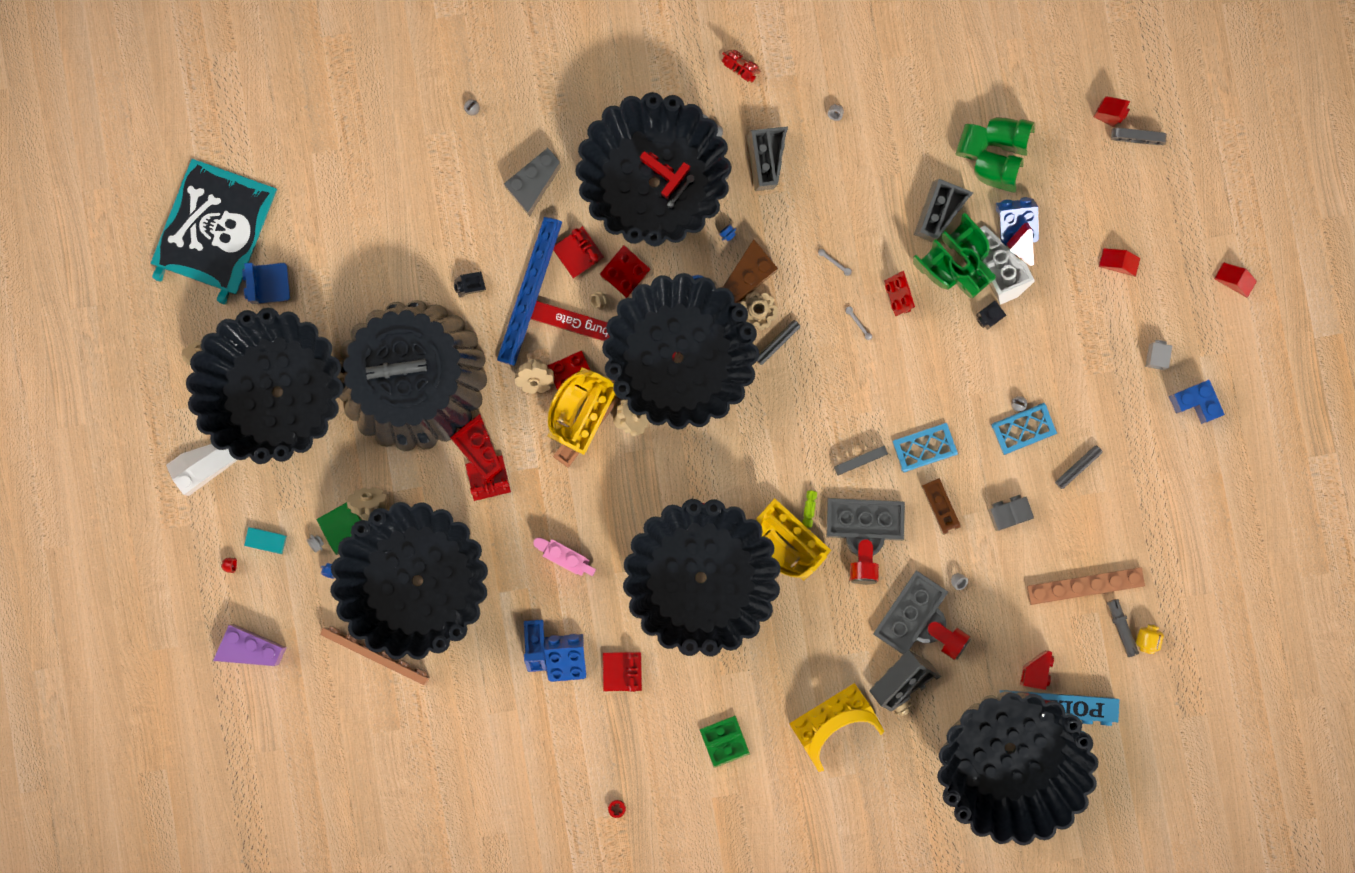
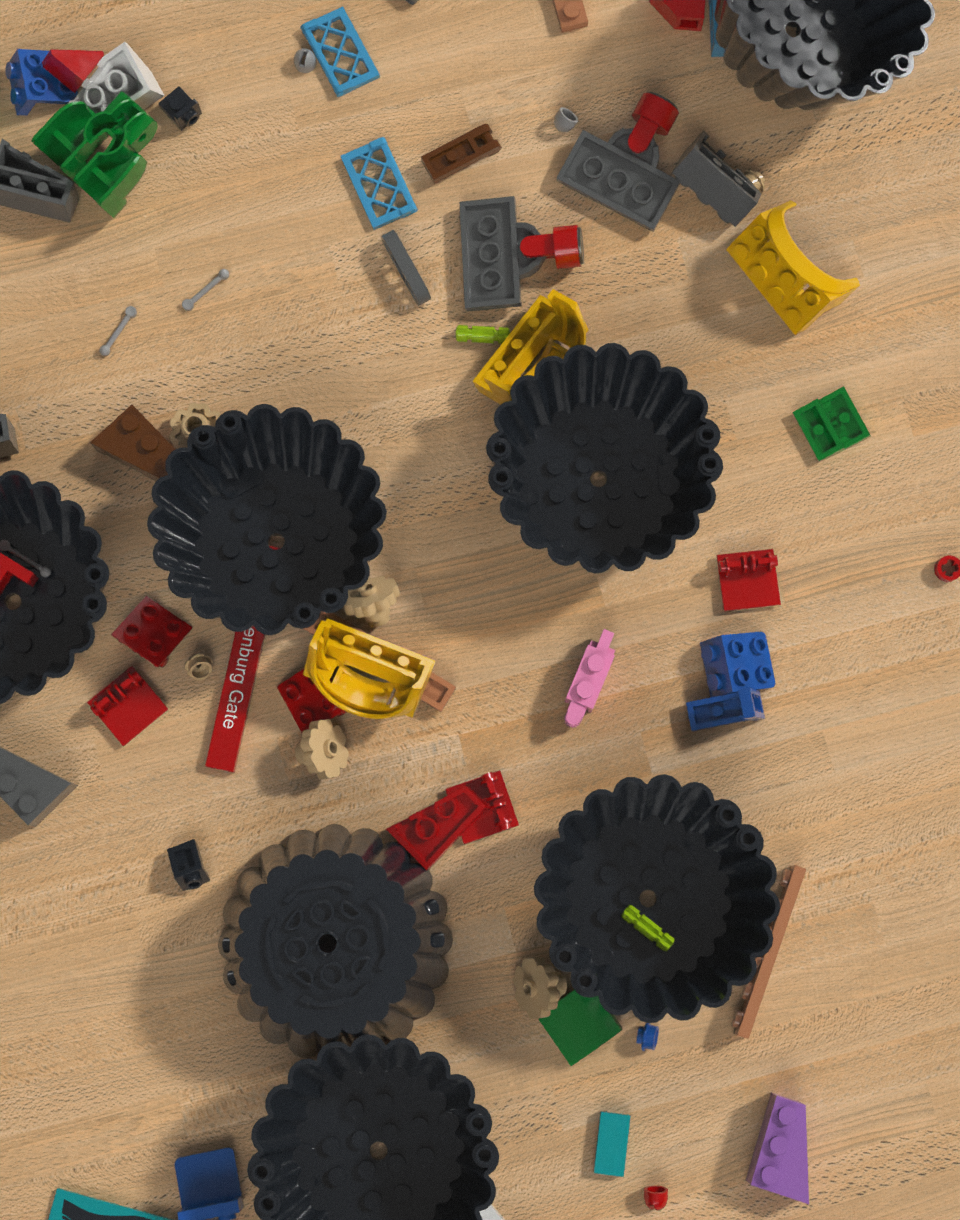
camera: 95 degrees left, 5 degrees down
light grey plate [306,535,324,553] -> none
dark grey pin [366,358,427,380] -> none
blue tile [497,217,562,366] -> none
blue plate [719,224,736,241] -> none
dark grey axle [757,320,801,365] -> none
red hinge [884,271,915,317] -> none
dark grey brick [988,494,1034,531] -> none
none -> lime axle [621,905,675,951]

